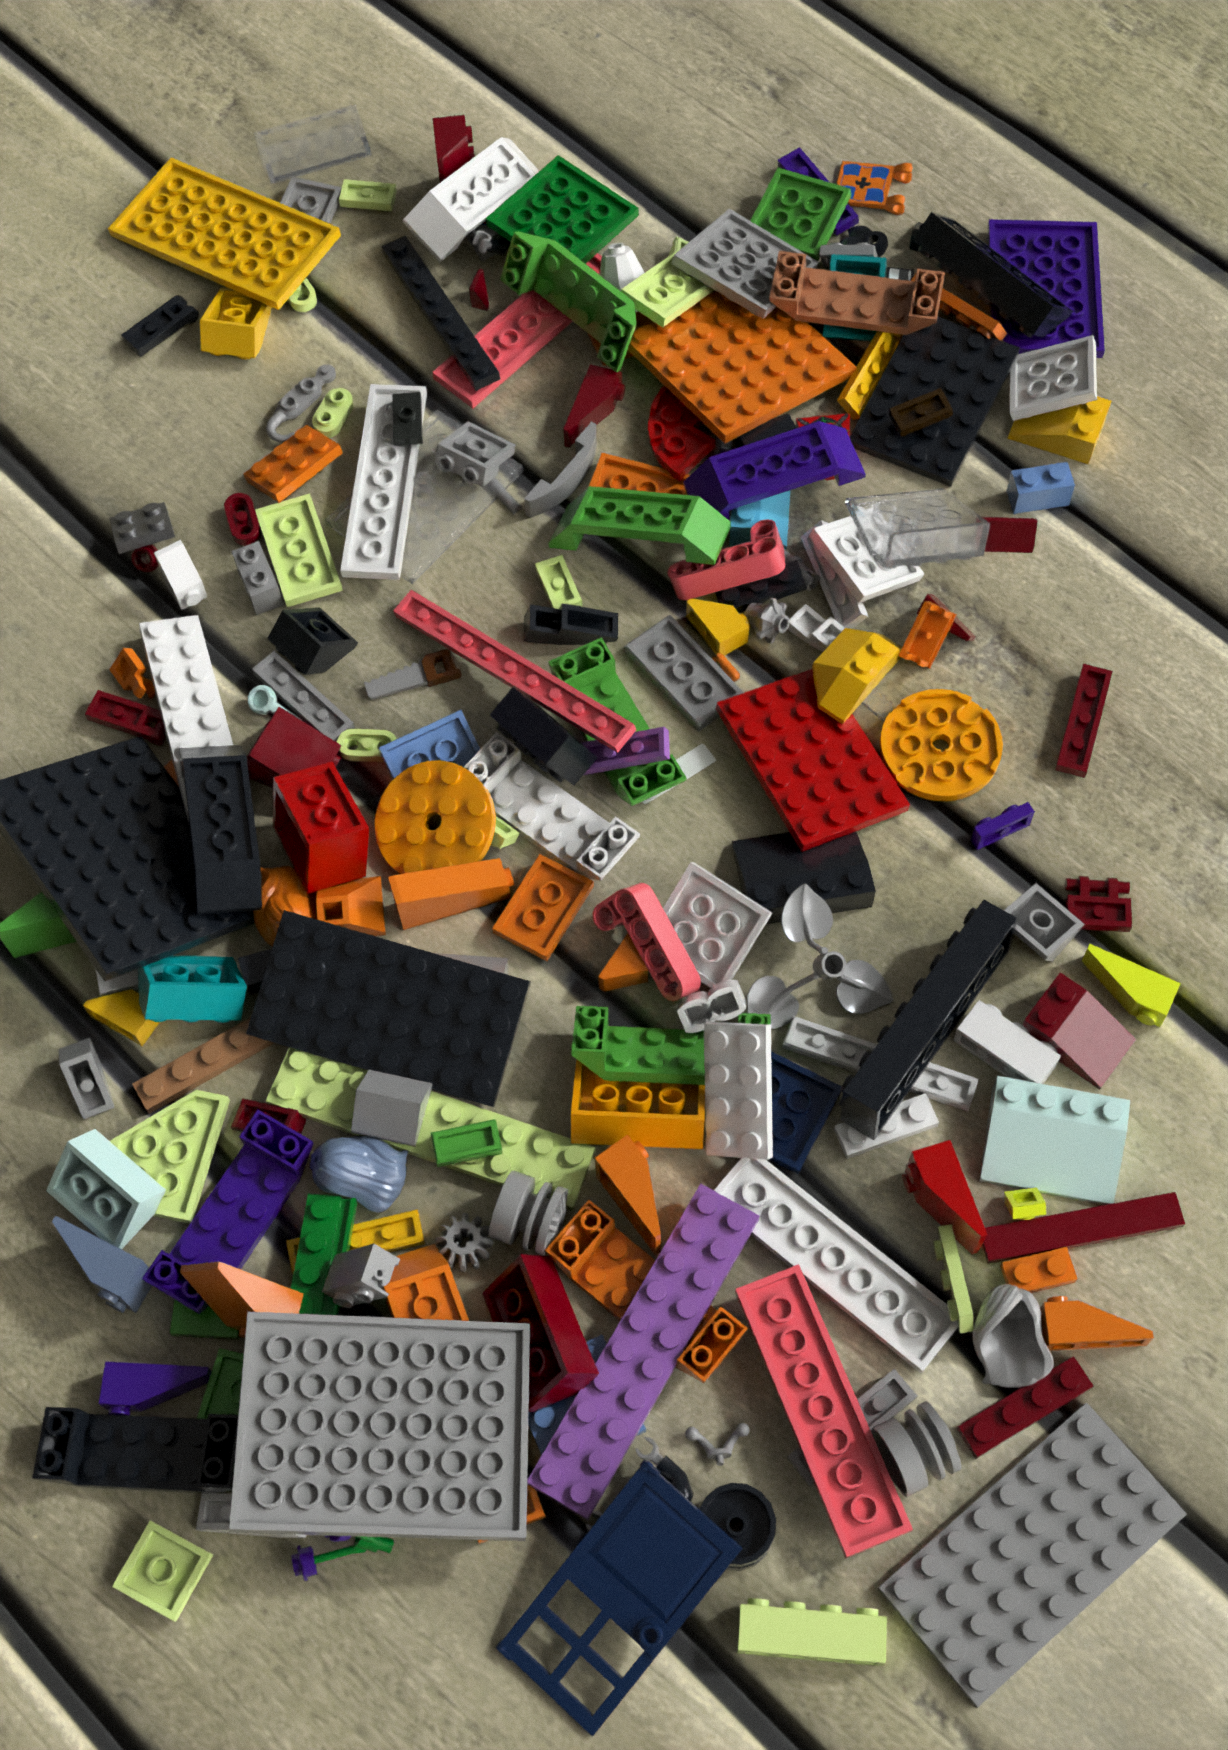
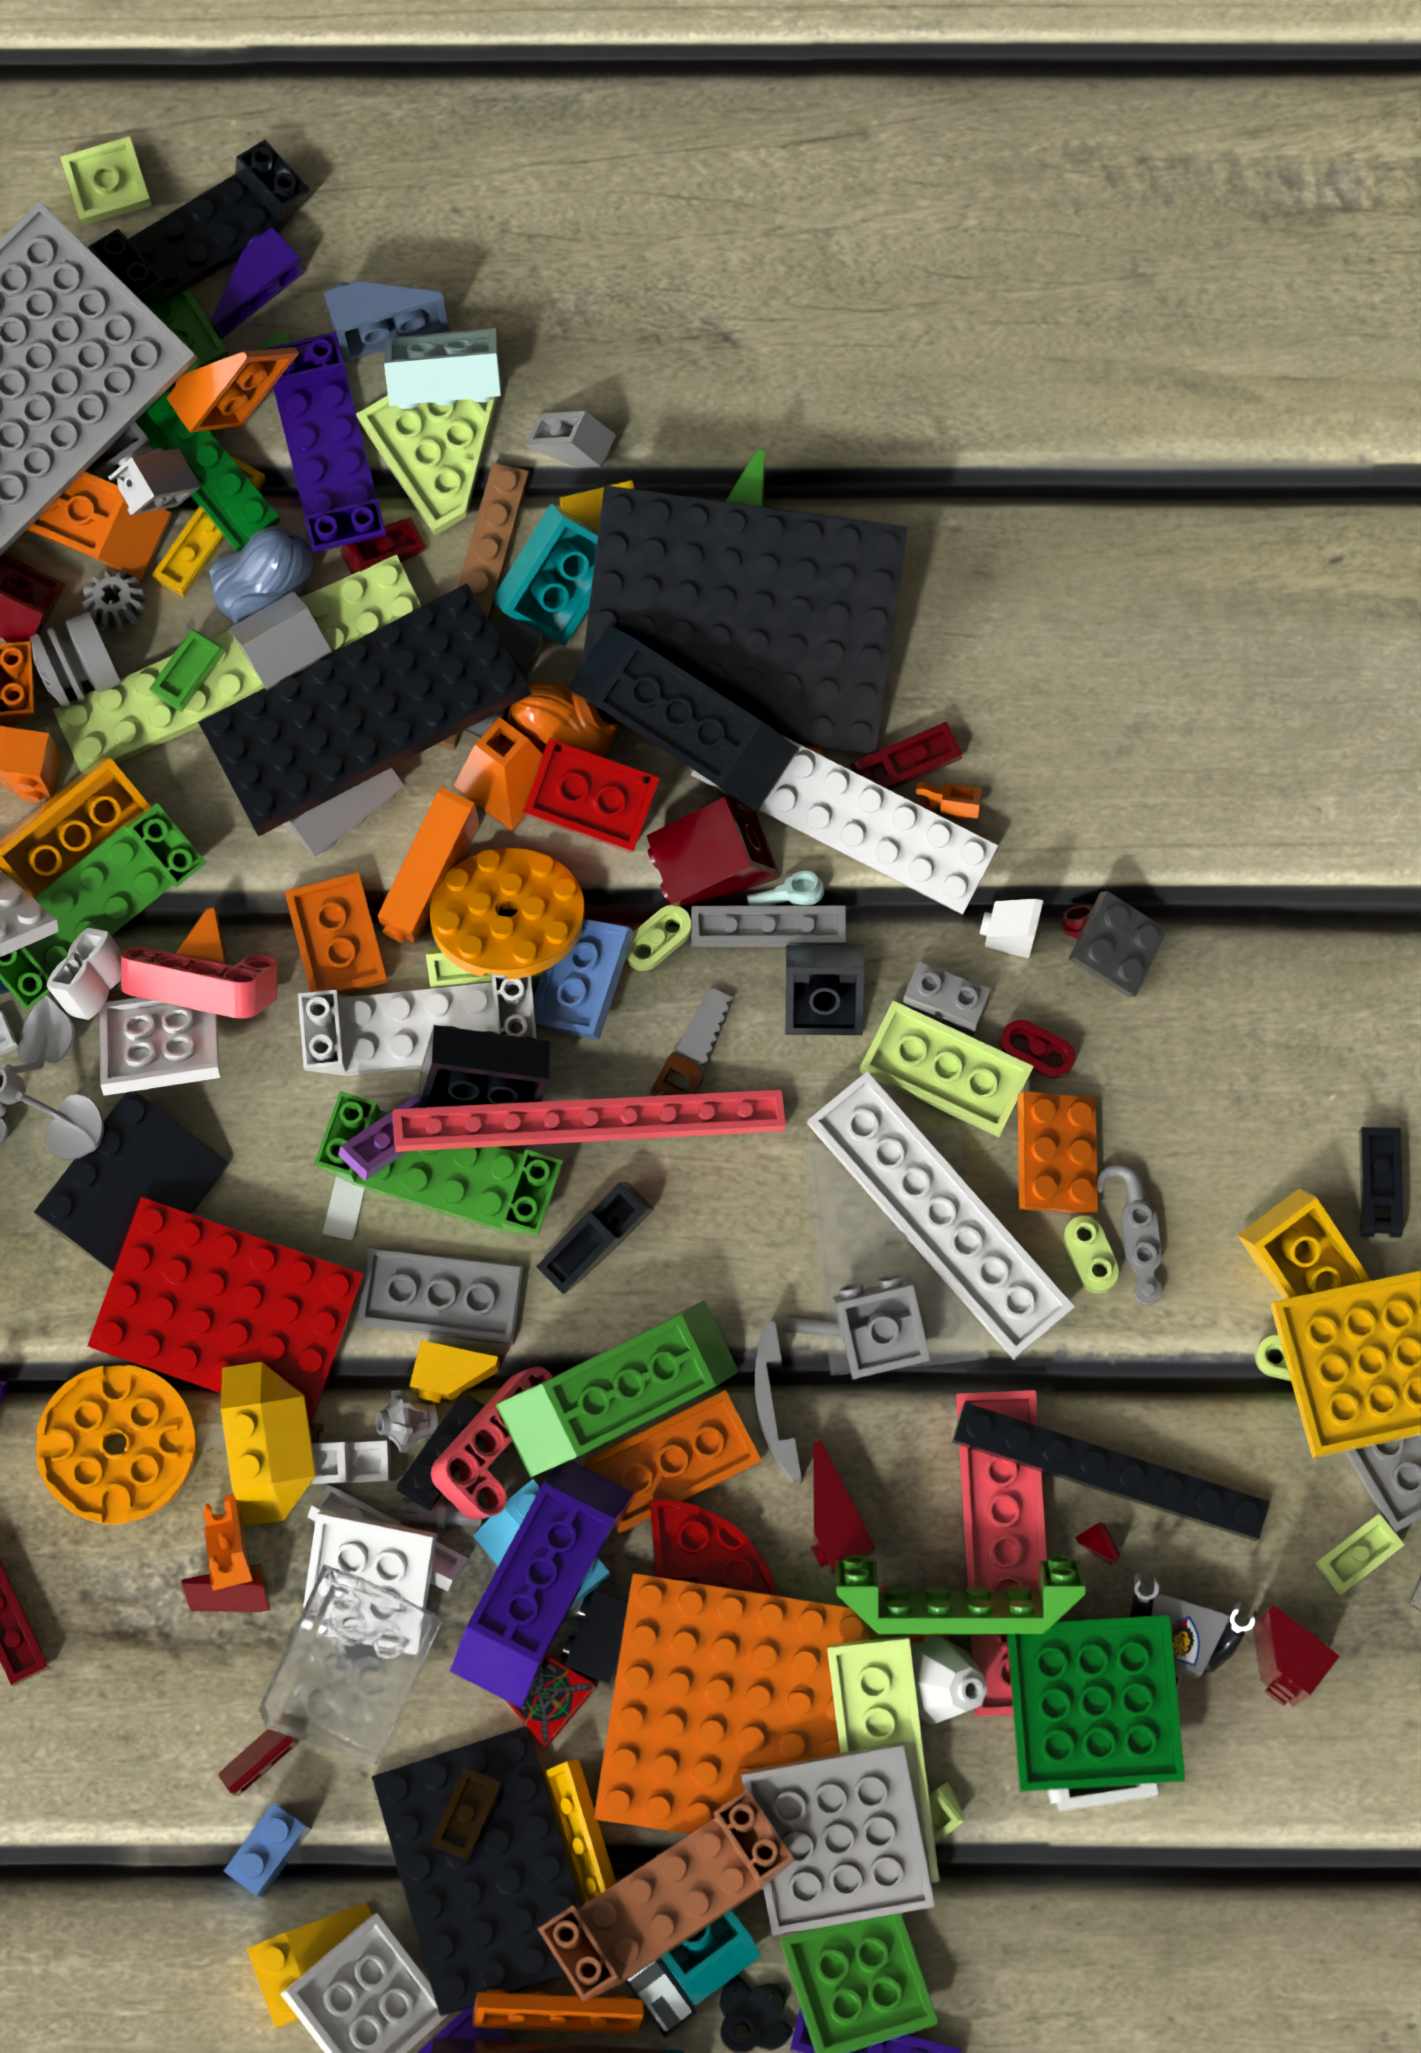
camera: 135 degrees right, 10 degrees up
pearl dark grey plate [392,392,423,446] -> none
white slope [402,137,539,262] -> none
yellowish green plate [535,555,582,609] -> none
orange piece [712,653,740,682] -> none
light grey plate [820,242,878,268] -> none

